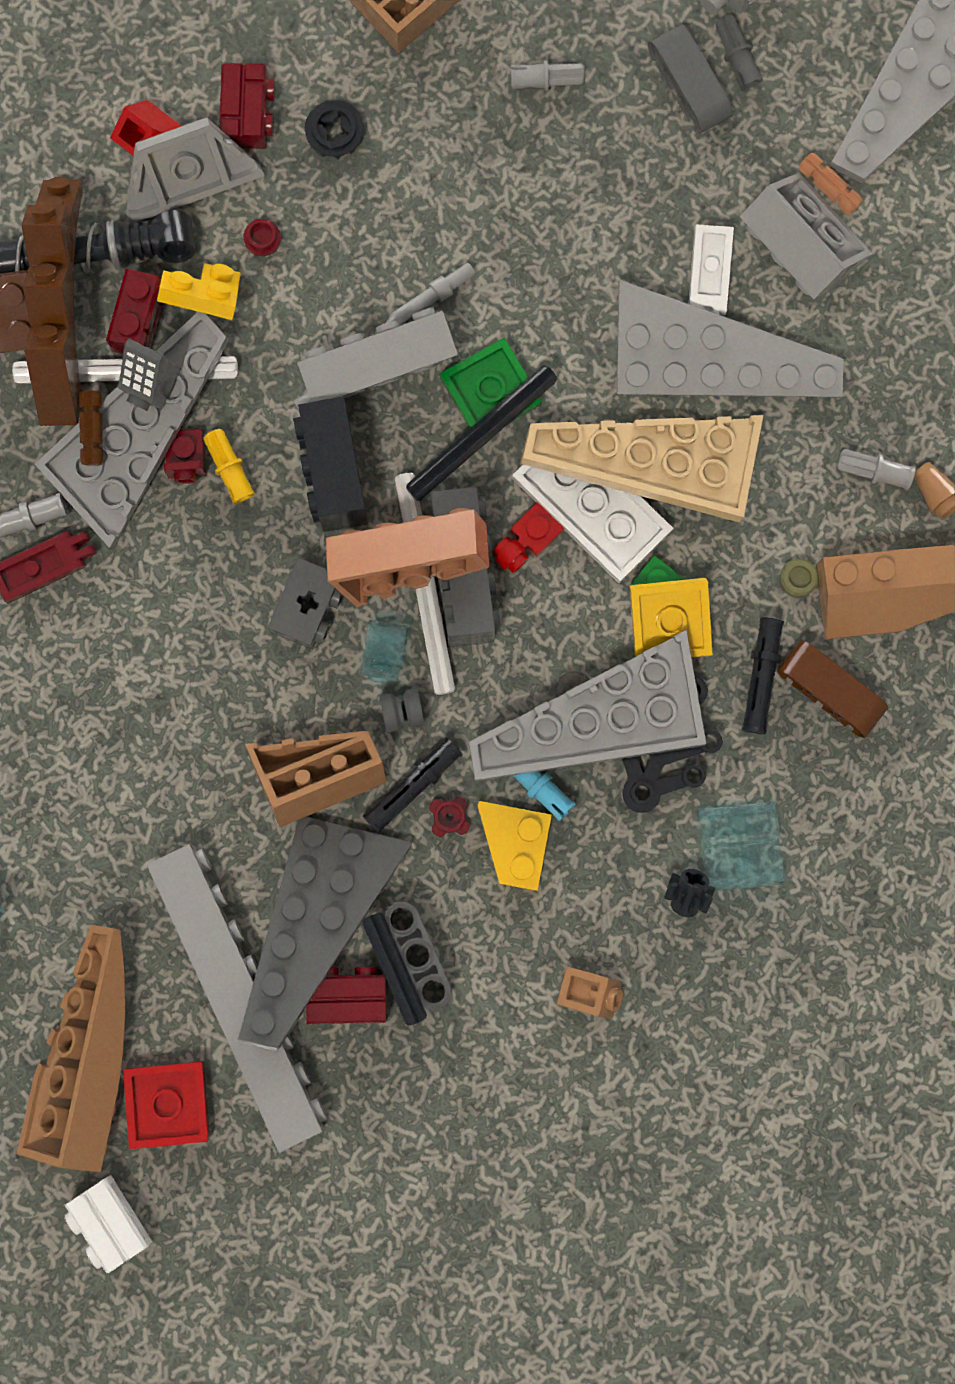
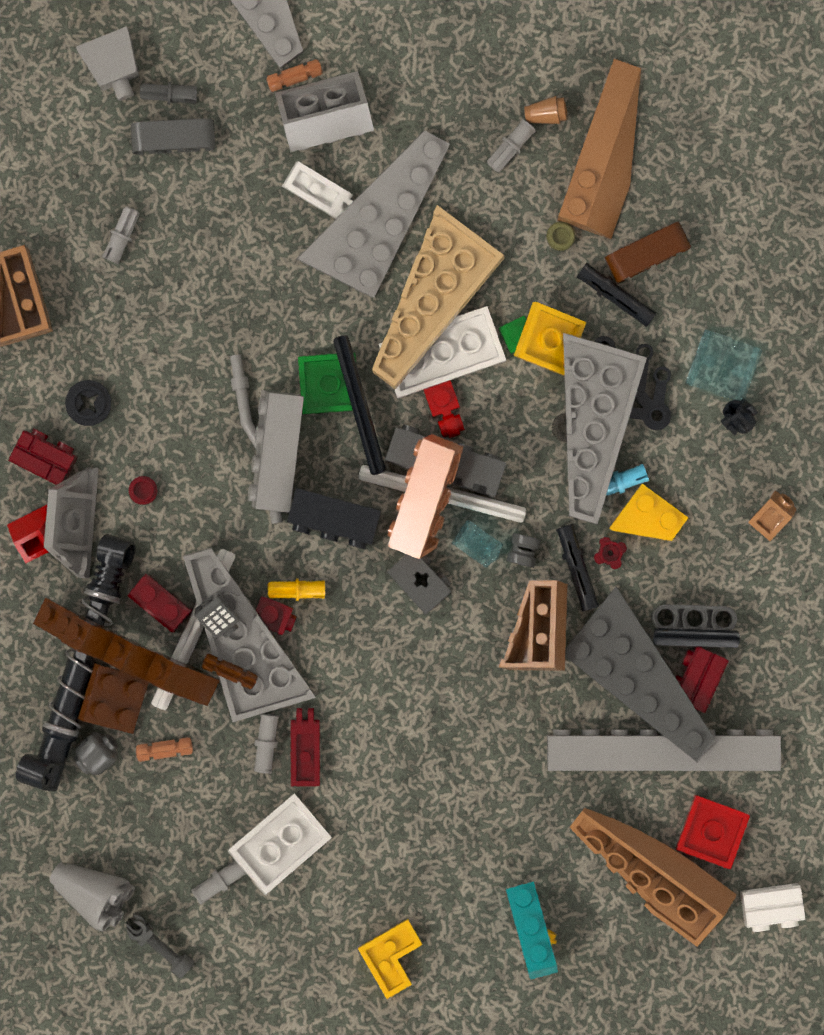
camera: 60 degrees left, 5 degrees up
yellow plate [157,263,241,320] -> none

